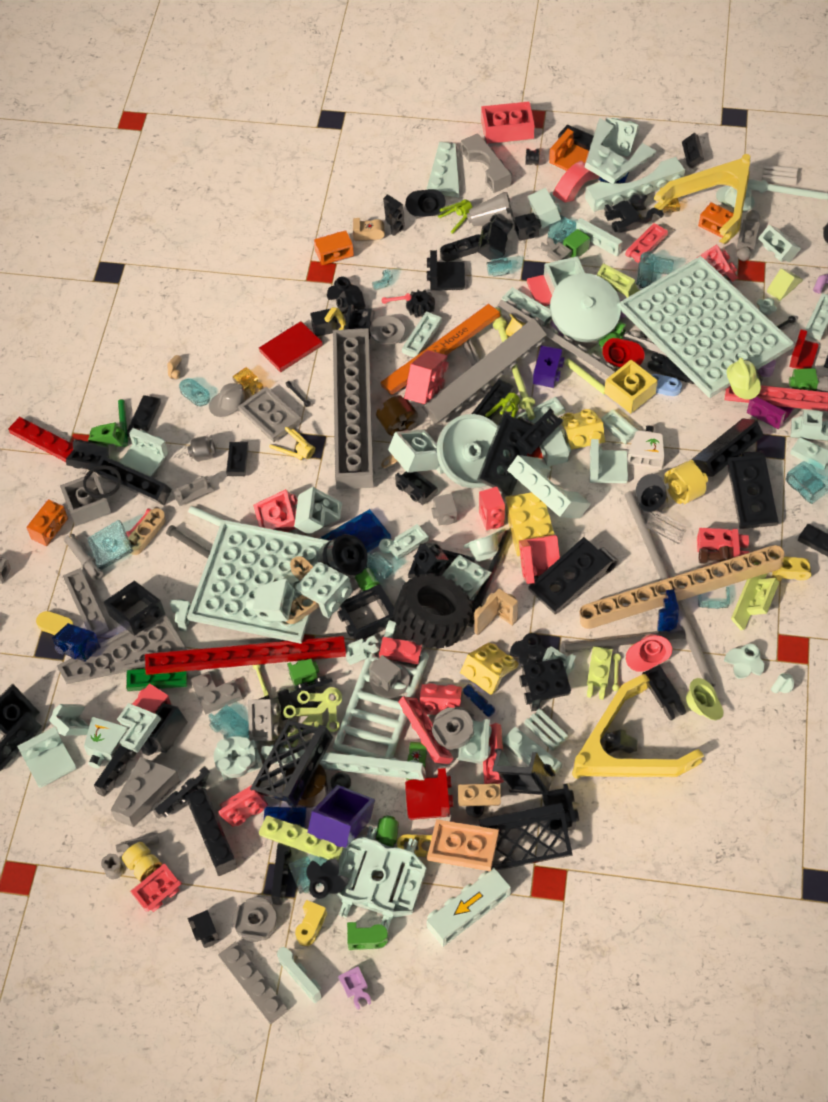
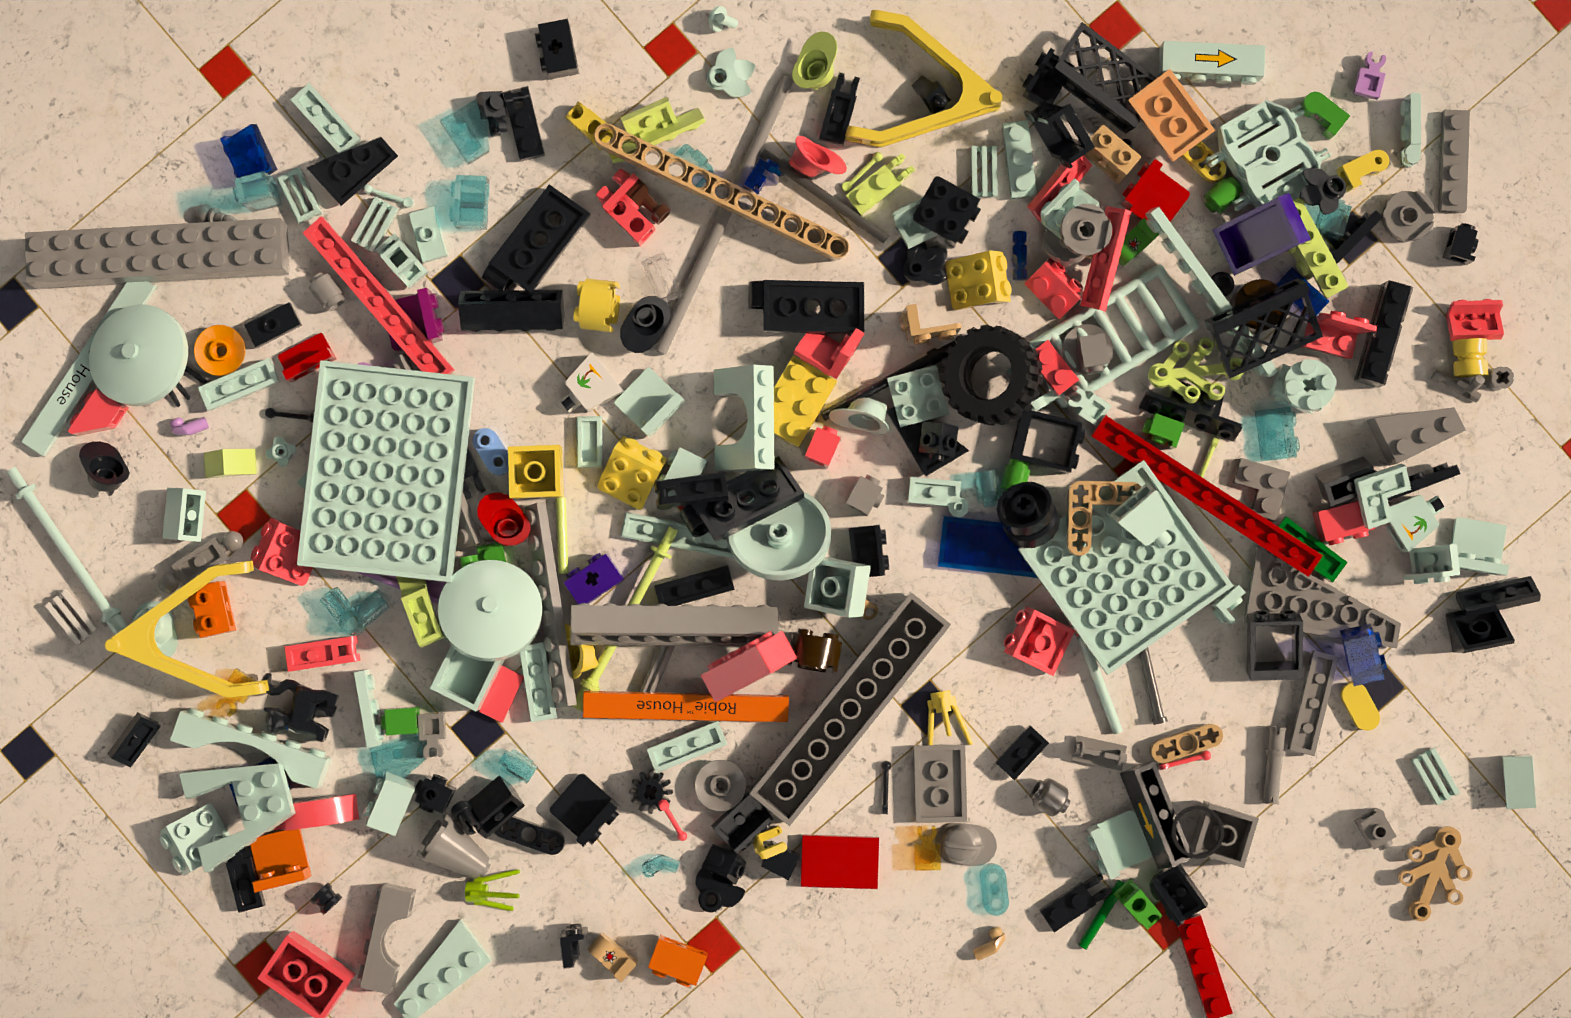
camera: 140 degrees left, 30 degrees up
orange brick [27,499,68,547] -> none
clear light blue plate [87,520,134,570] -> none
black wing [153,766,210,819] -> none
light grey bracket [248,698,282,741] -> none
light aqua brick [294,487,342,535] -> none
light aqua bracket [296,562,353,618] -> none
black piece [405,189,446,217] -> none
lime plant [486,393,520,418] -> none
yellowish green piece [726,358,761,399] -> none
bright green brick [789,368,818,391] -> none

